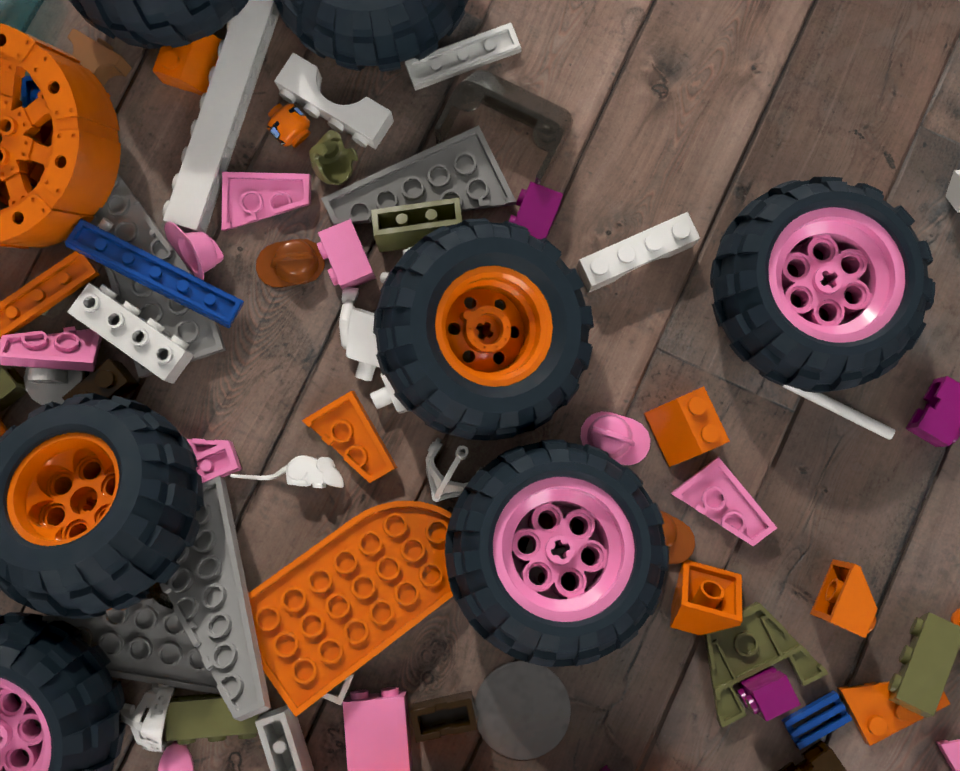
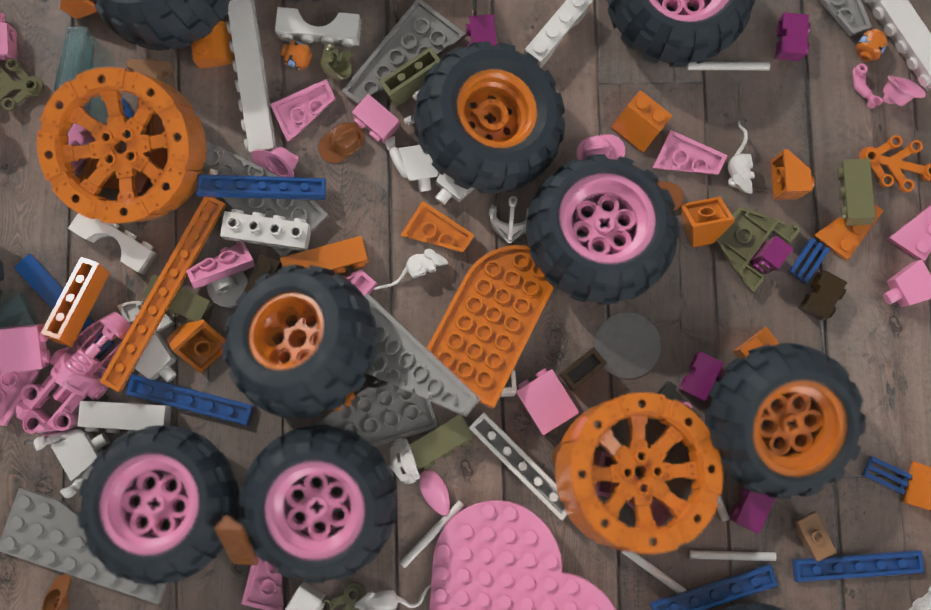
camera: 30 degrees left, 0 degrees up
none -> orange brick [280,236,370,275]
none -> white animal [728,121,755,194]

